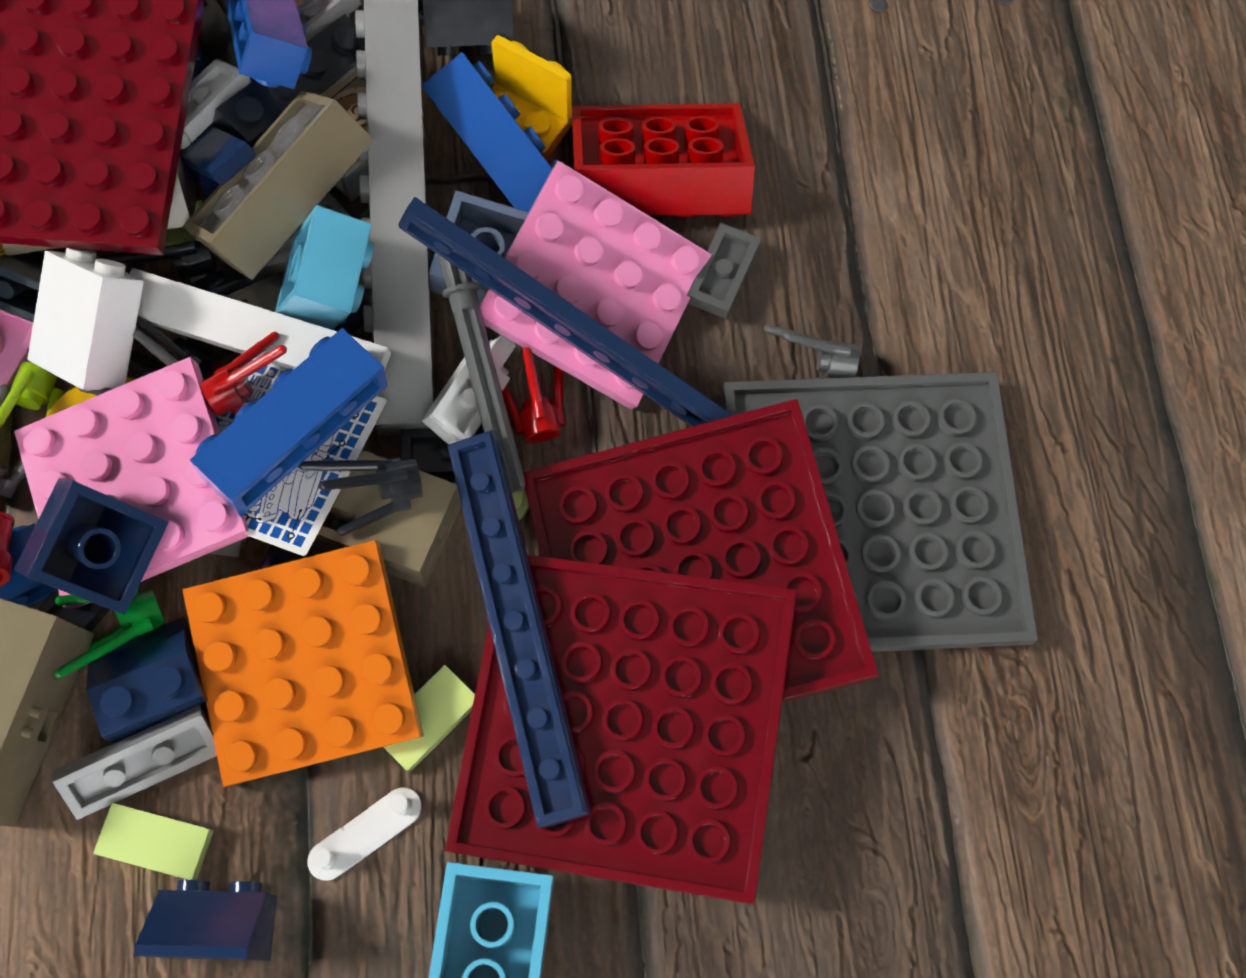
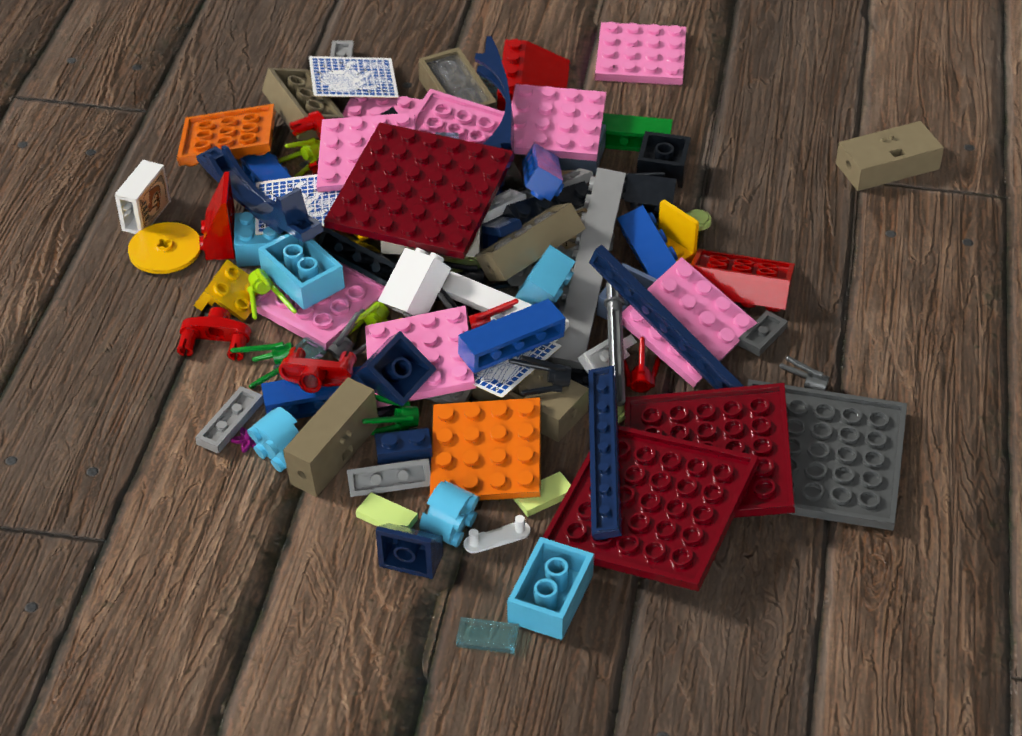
camera: 20 degrees right, 25 degrees down
none -> medium azure brick [419,481,479,547]
none -> yellowish green piece [686,209,712,231]

